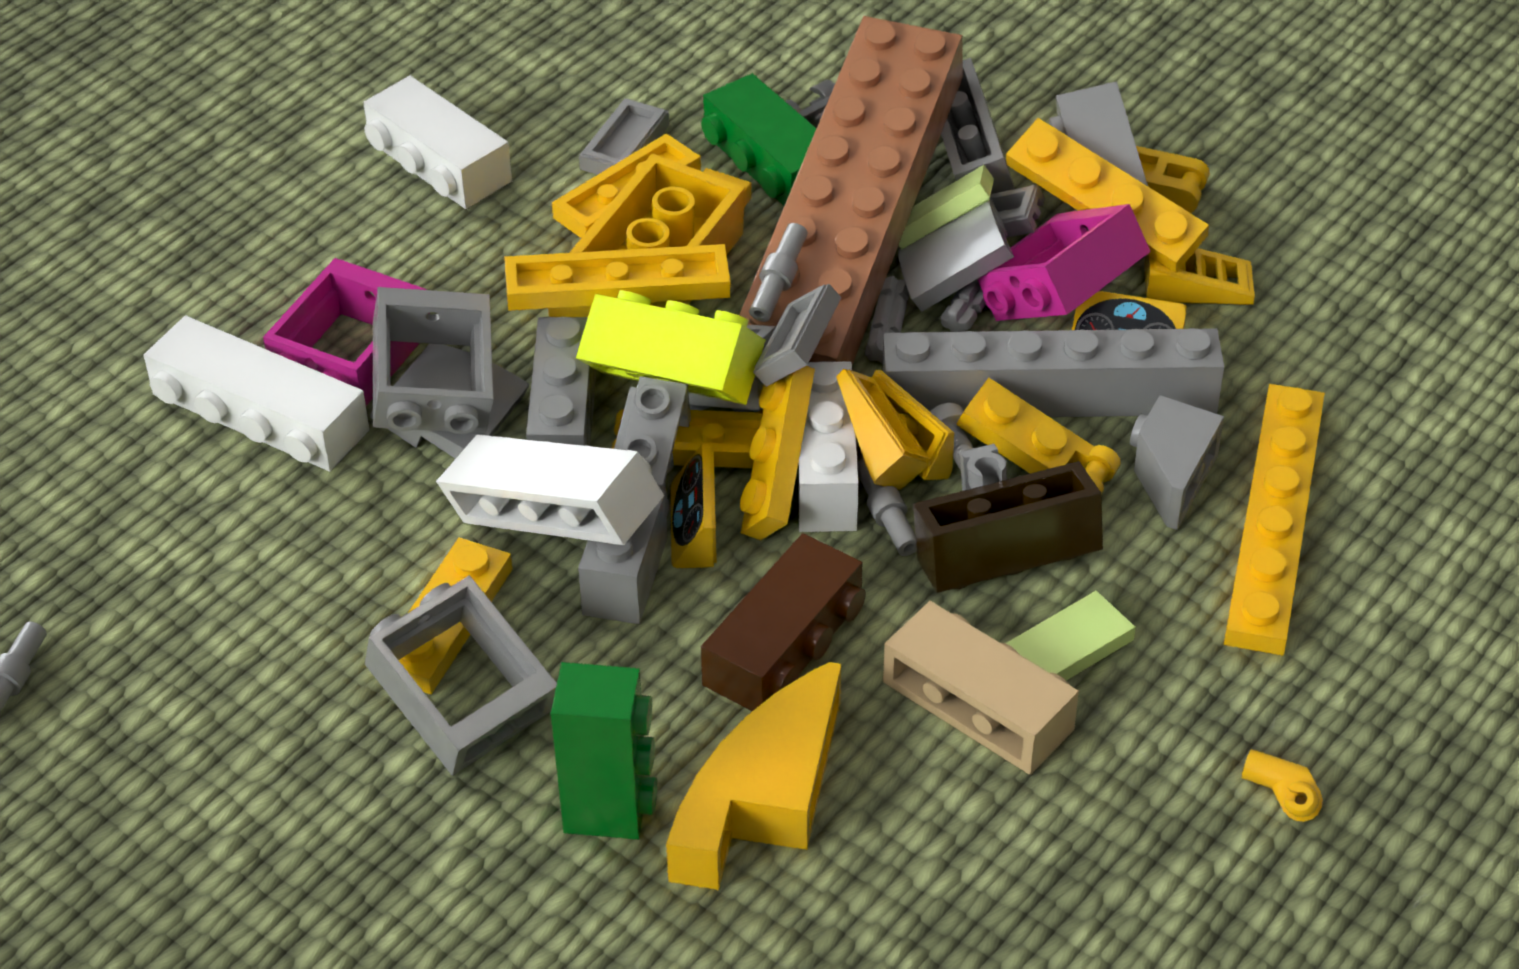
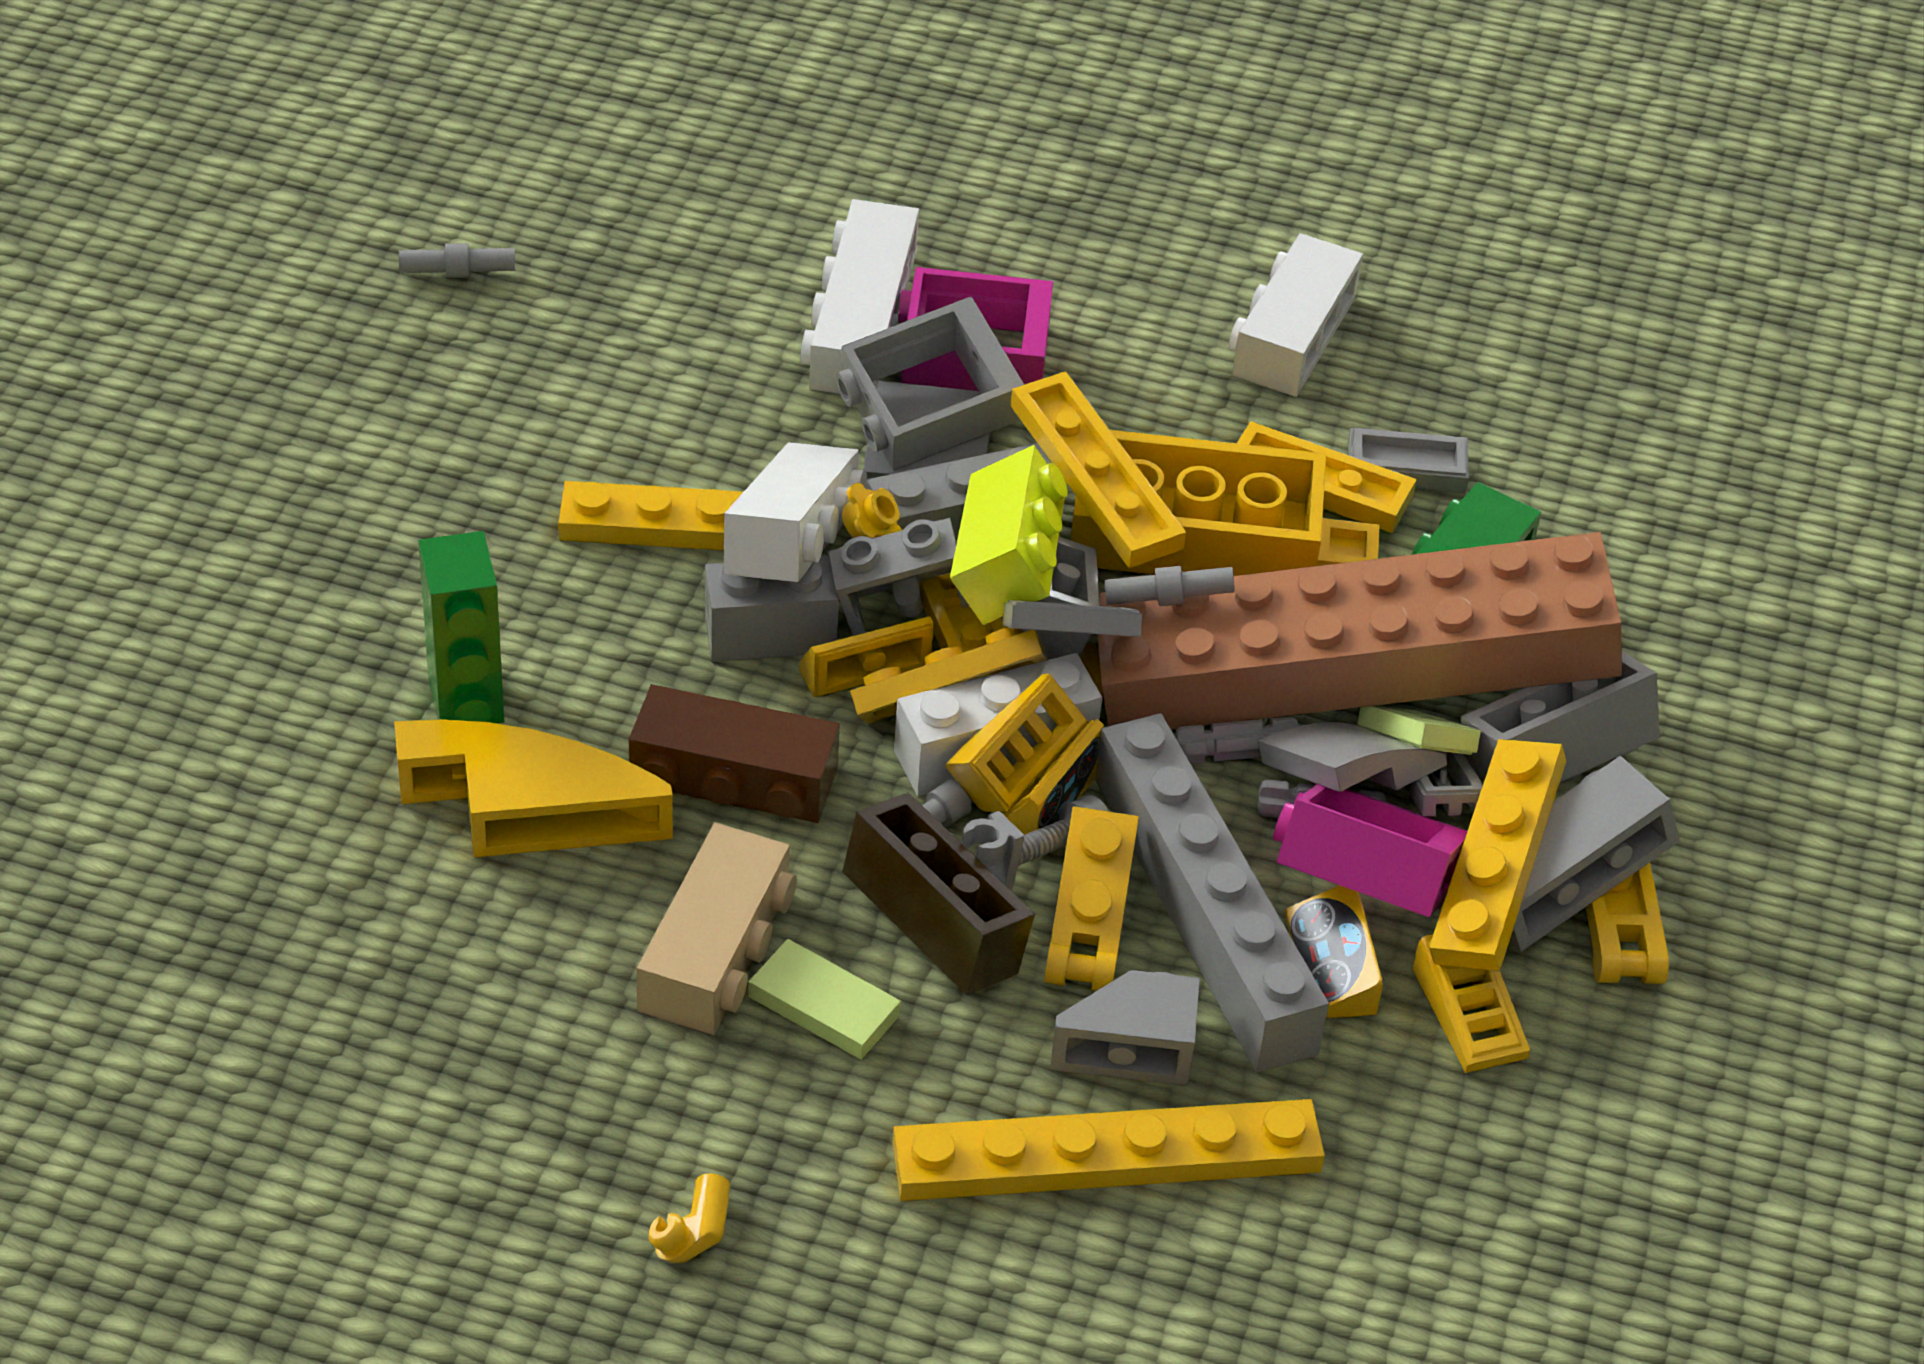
camera: 65 degrees right, 0 degrees up
light grey window [365,575,557,776] -> none
none -> yellow plate [842,482,902,539]

